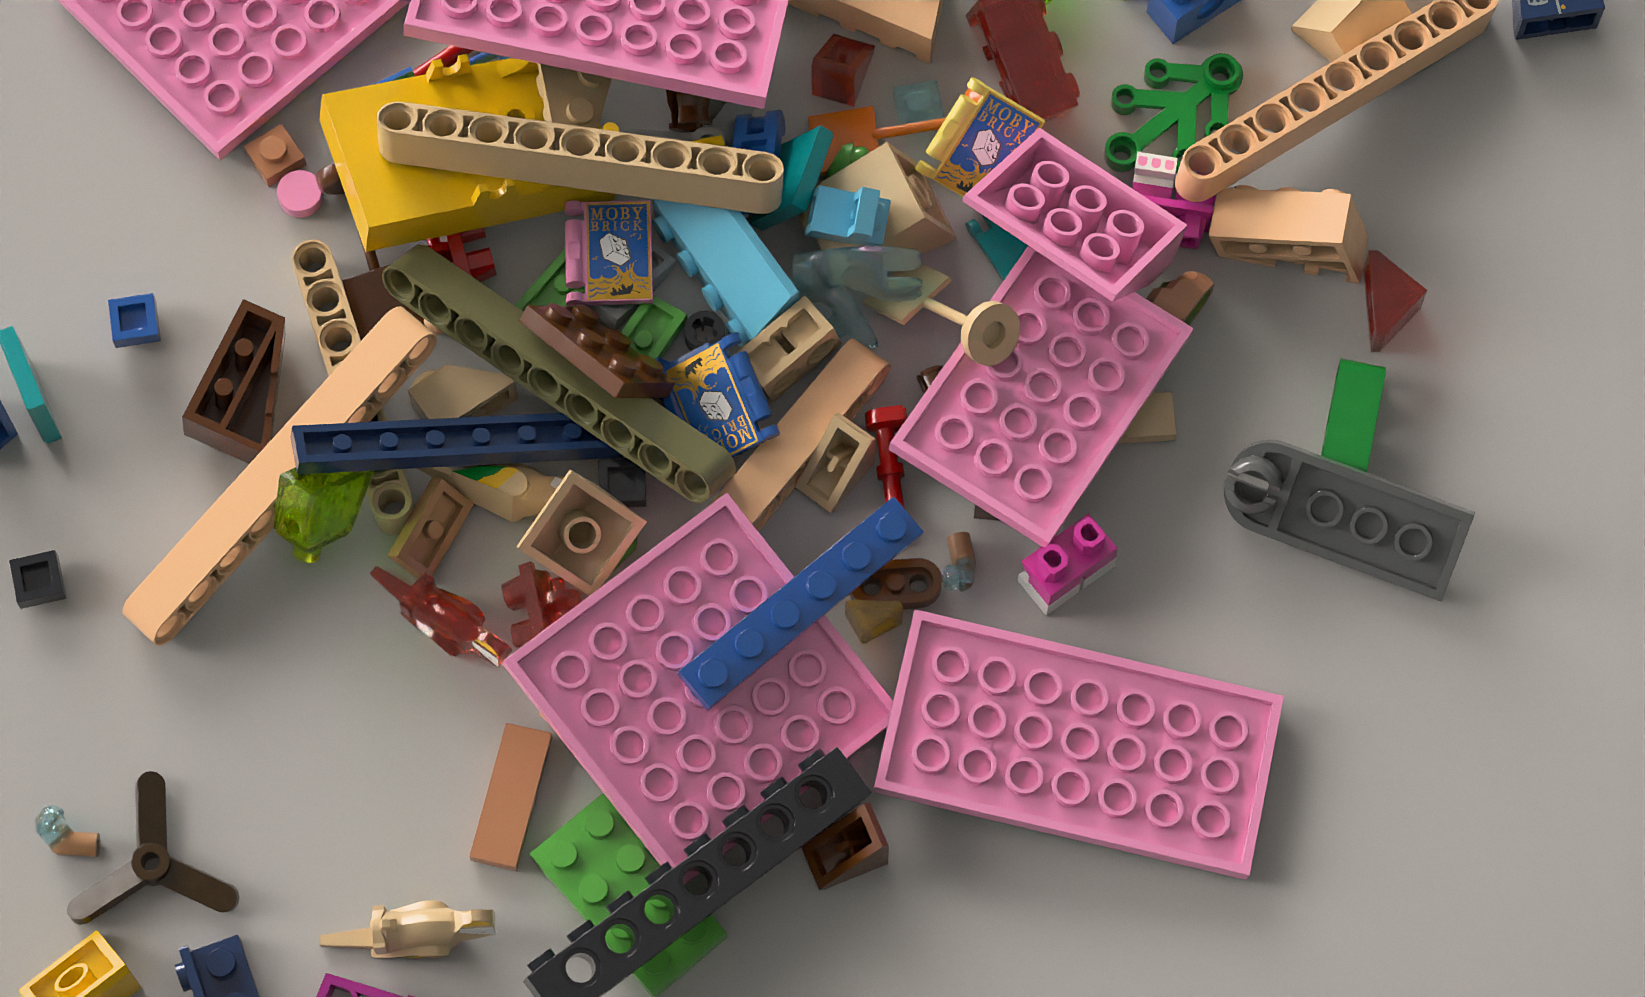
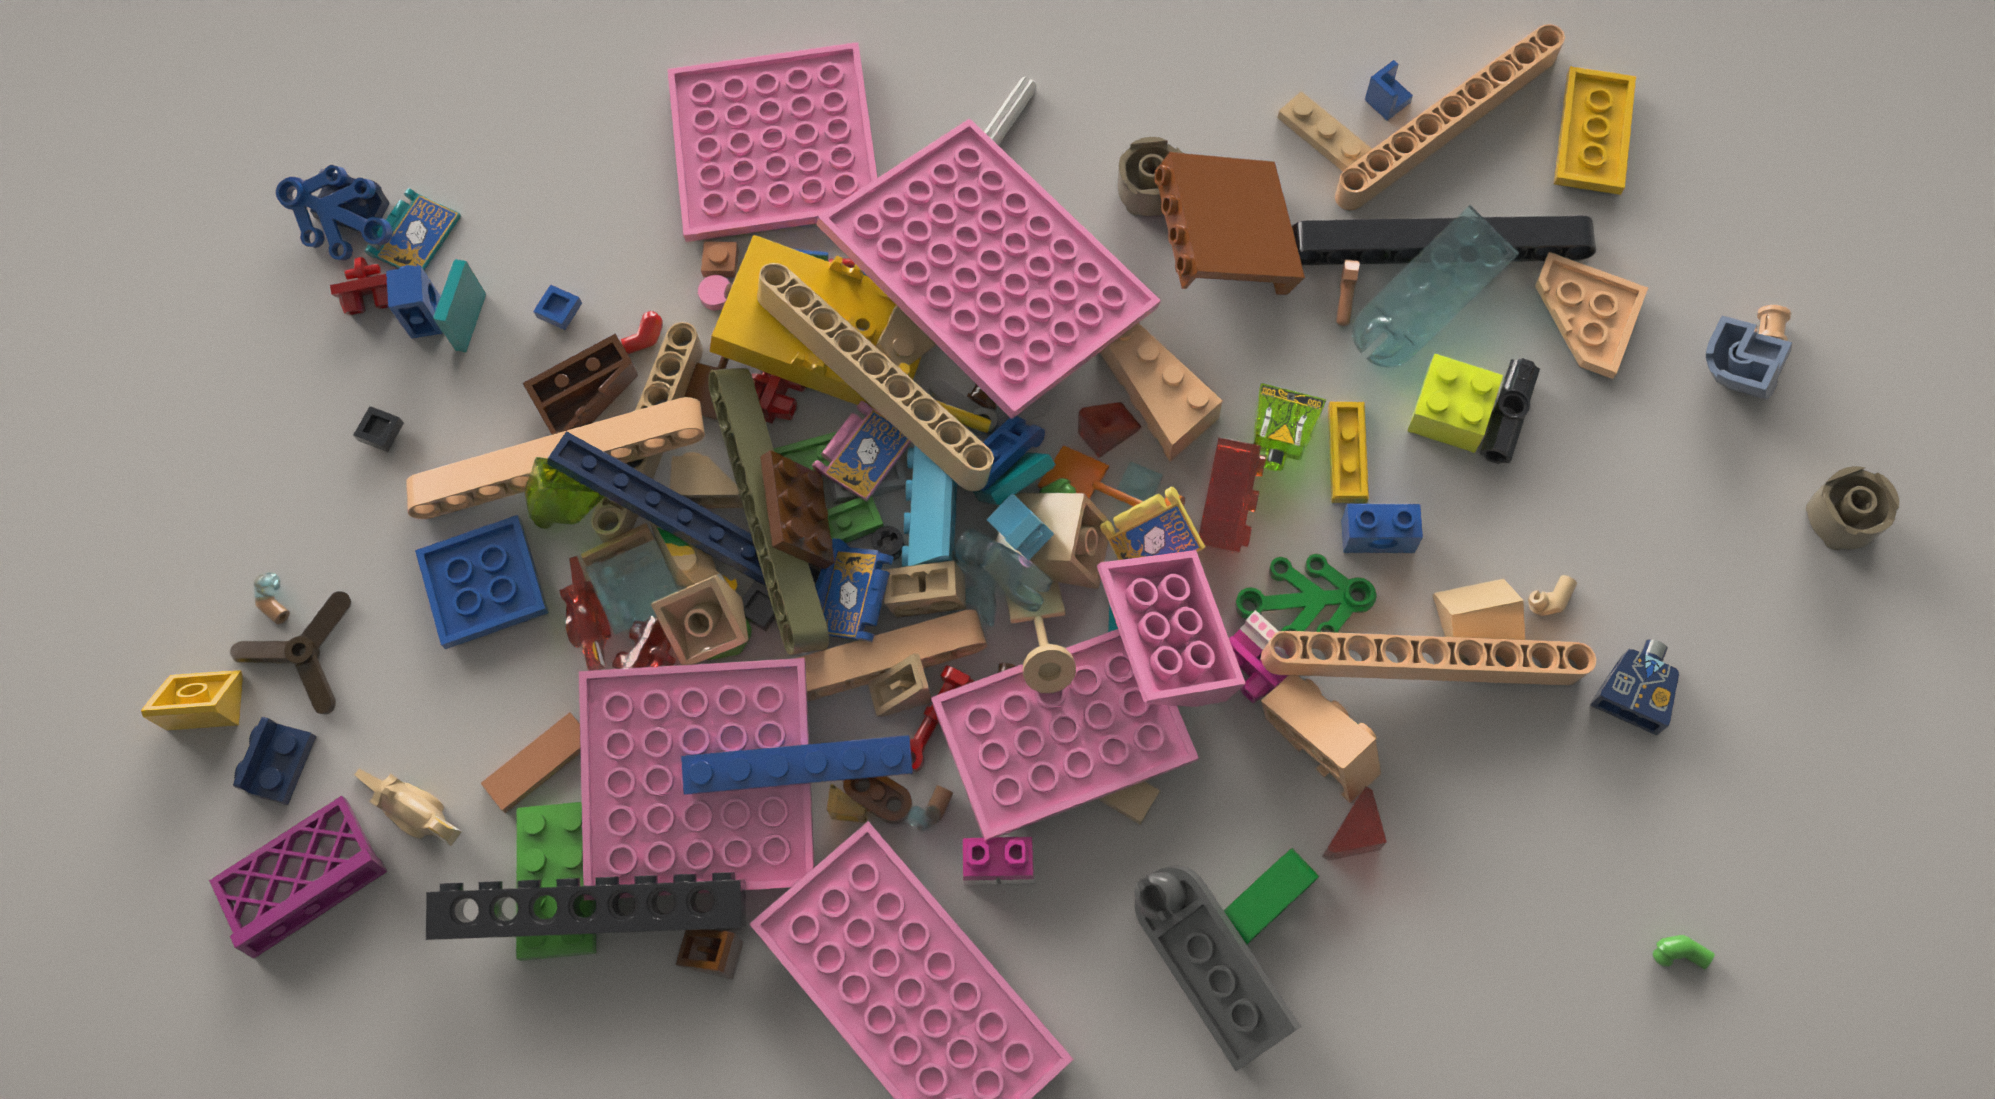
camera: 40 degrees right, 0 degrees up
nougat rock [1146,271,1214,326] -> none
none -> blue plate [415,515,549,650]
none -> clear light blue bracket [585,540,678,635]
none -> red arm [621,311,663,354]

